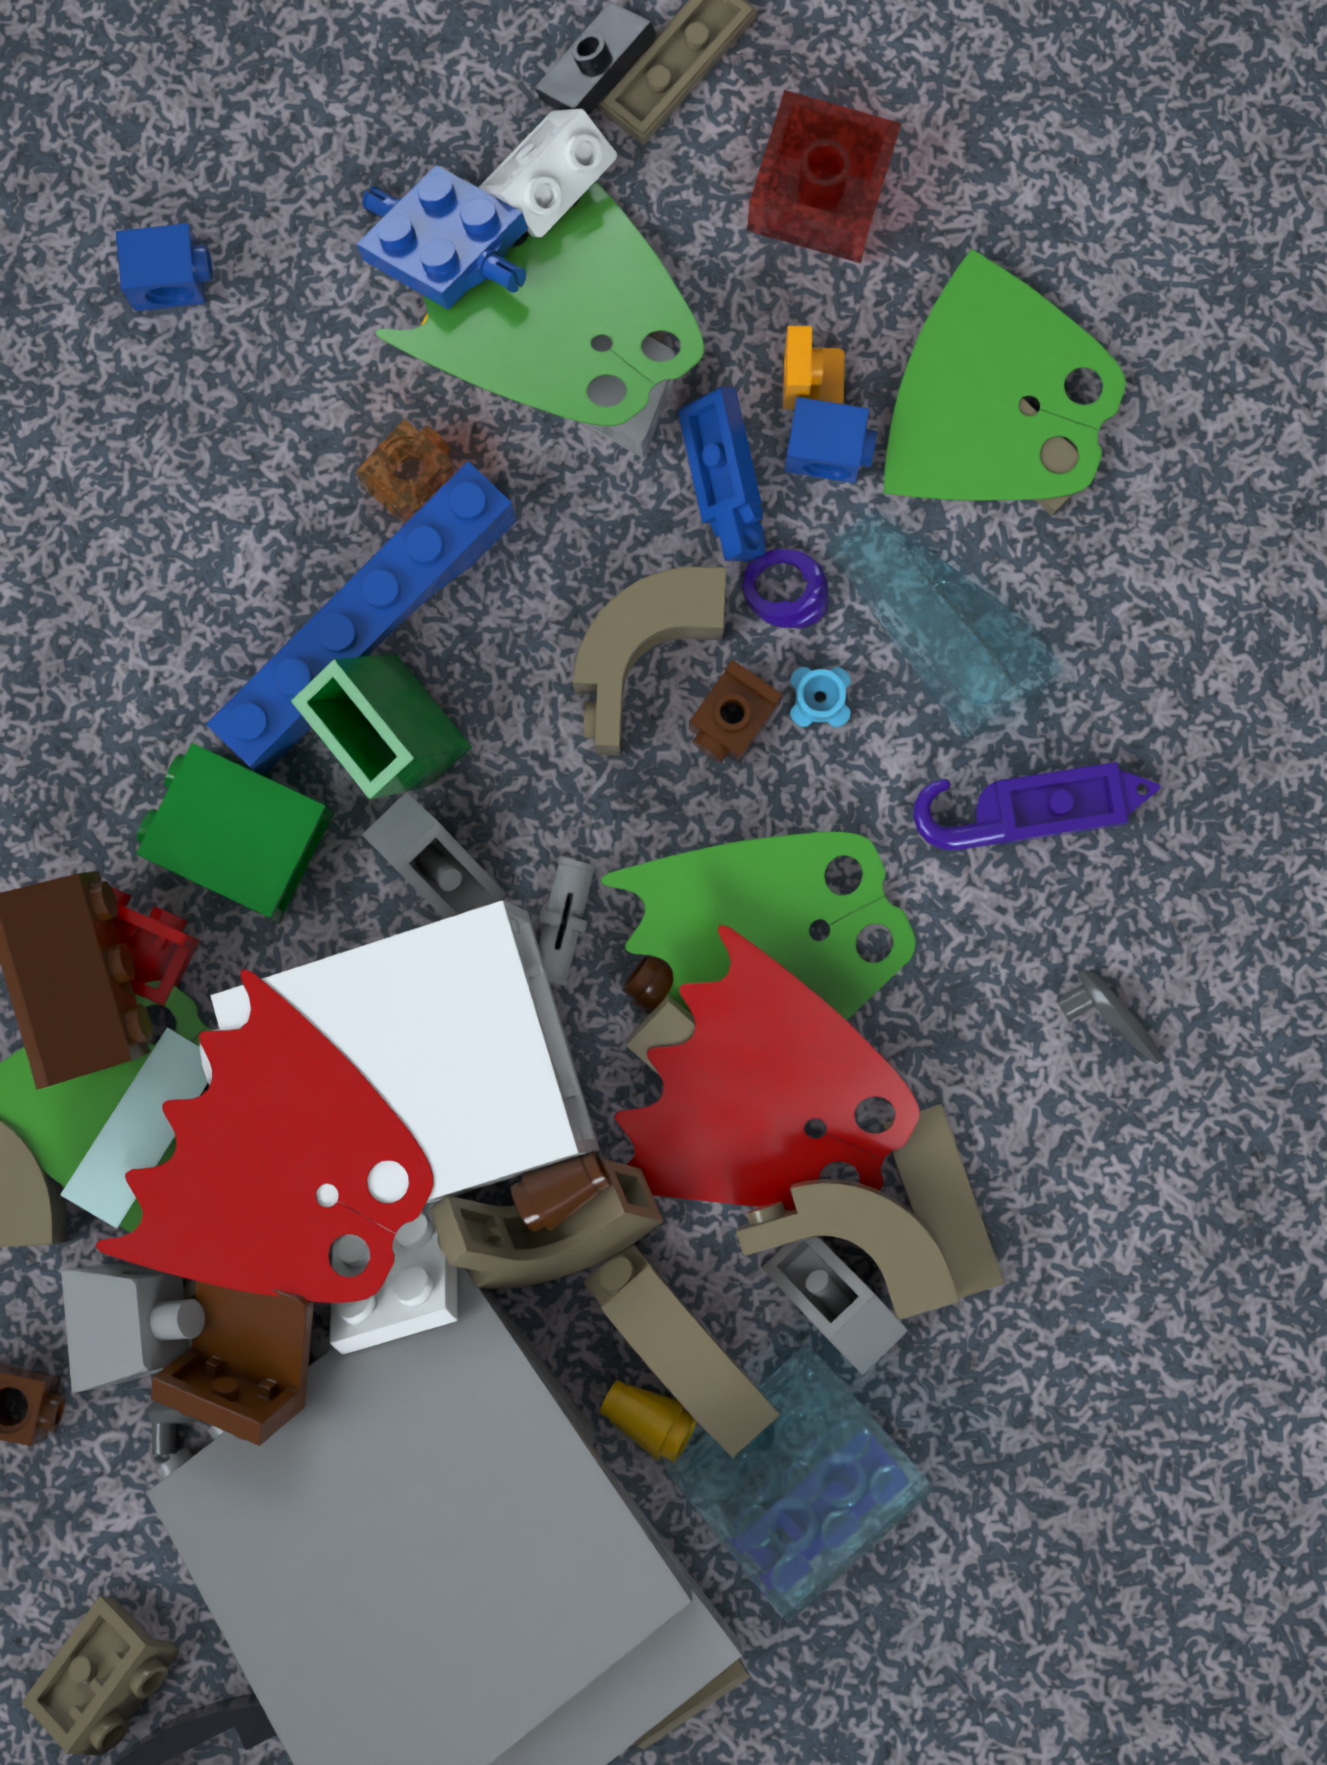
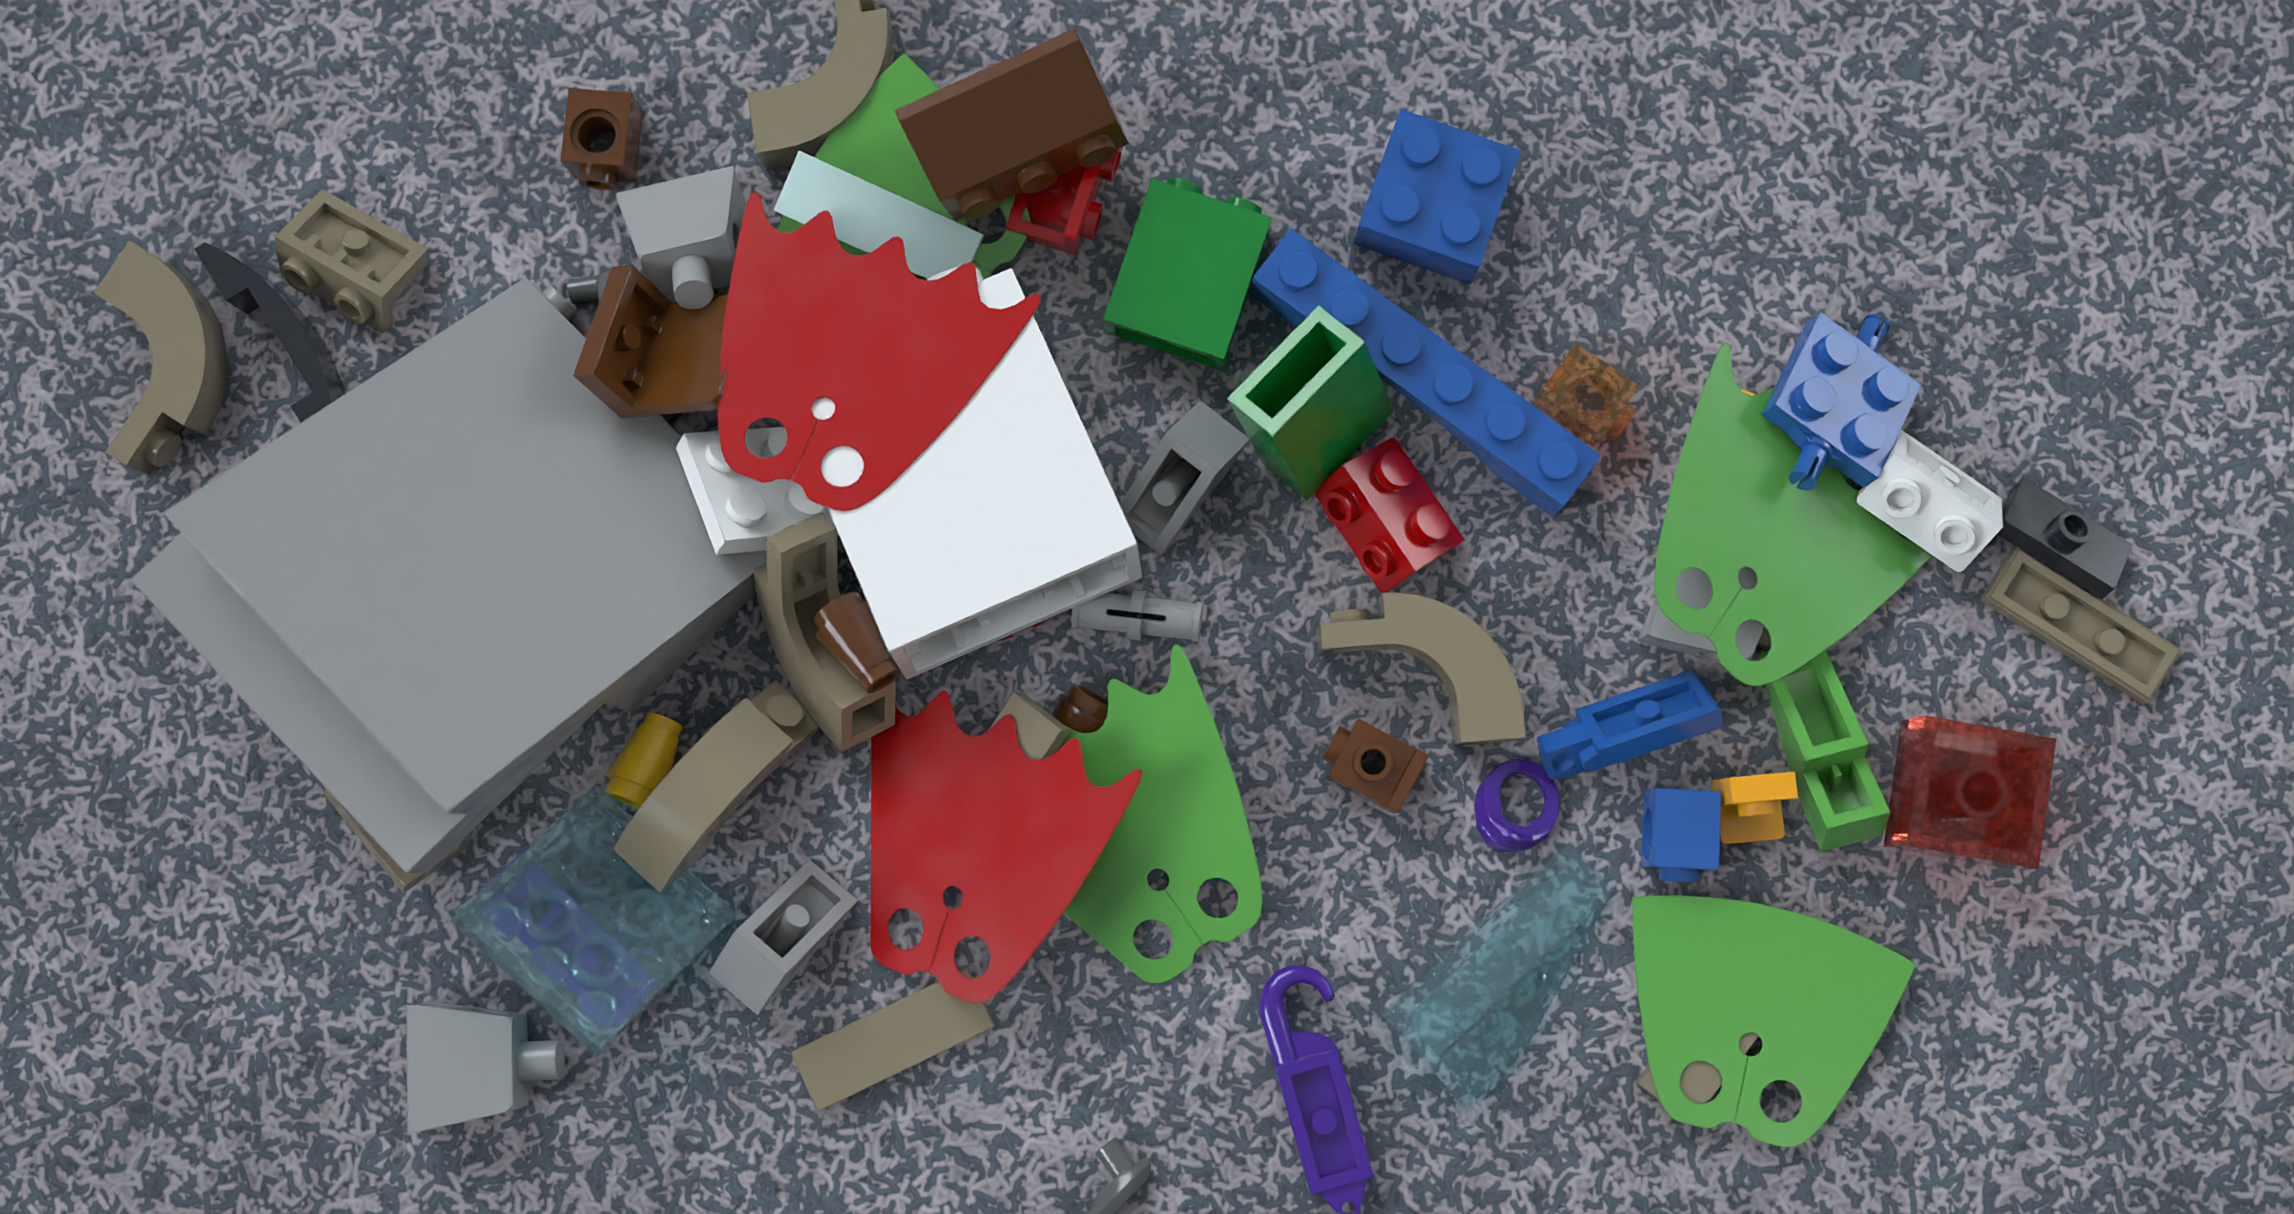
camera: 85 degrees right, 0 degrees up
blue brick [116,223,213,311] -> none
dark tan arch [736,1179,959,1320] -> none
medium azure plate [790,667,851,728] -> none
none -> light grey torso [406,1002,565,1133]
none -> red bracket [1314,436,1465,593]
none -> blue brick [1353,109,1521,285]
none -> bright green slope [1757,650,1890,852]

